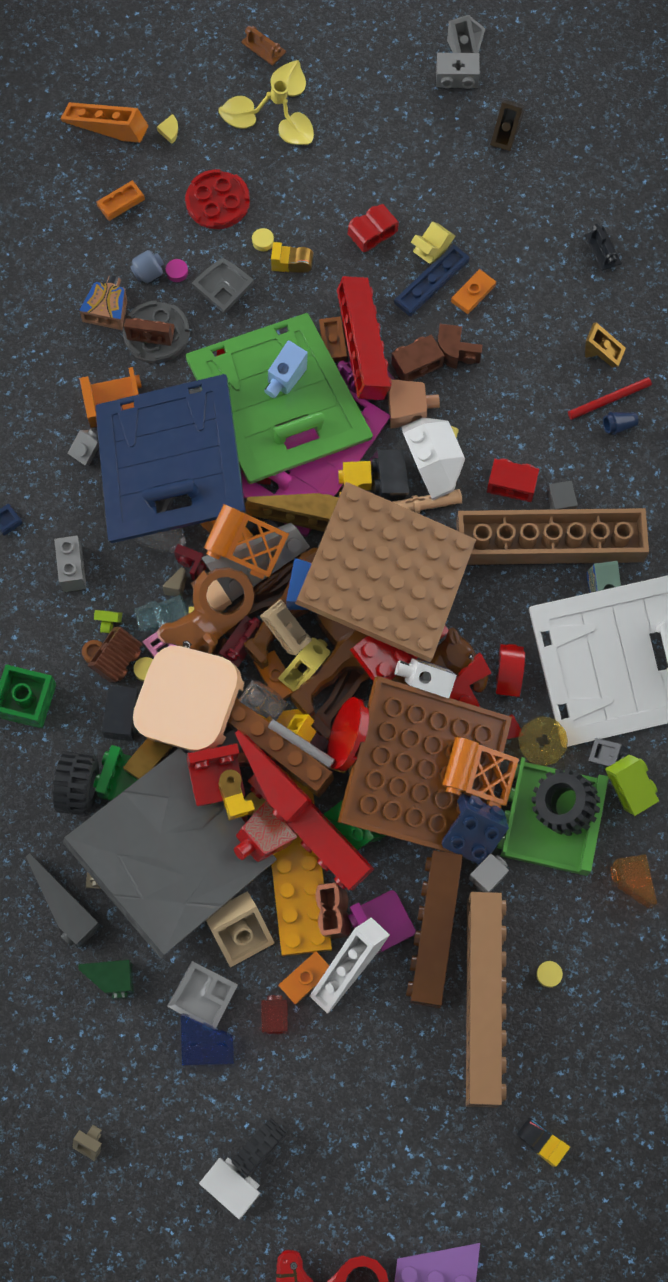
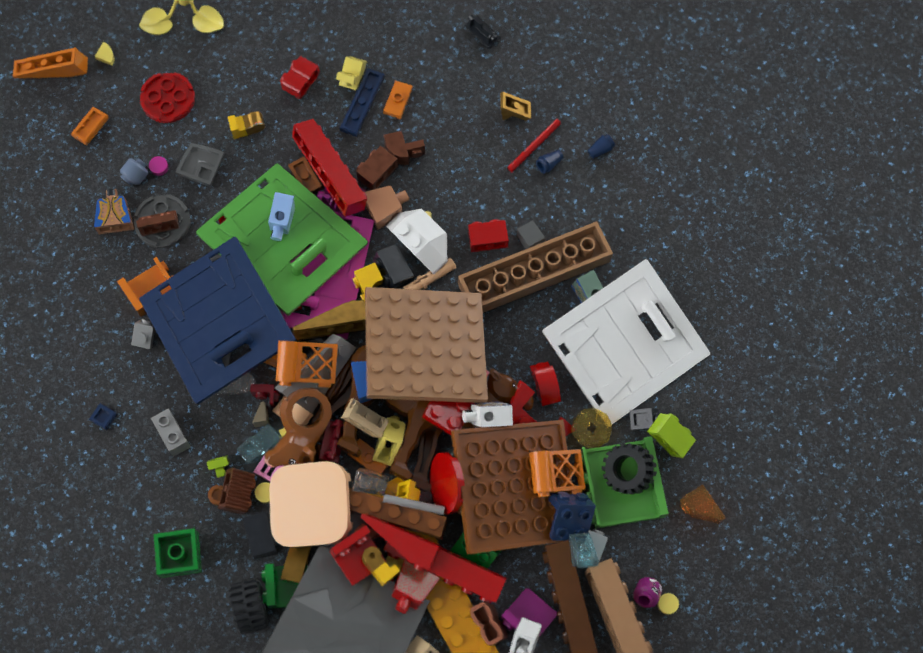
camera: 25 degrees left, 0 degrees up
light yellow tile [252,228,274,251] -> none
none -> clear light blue slope [569,533,599,568]
none -> magenta head [633,577,662,608]

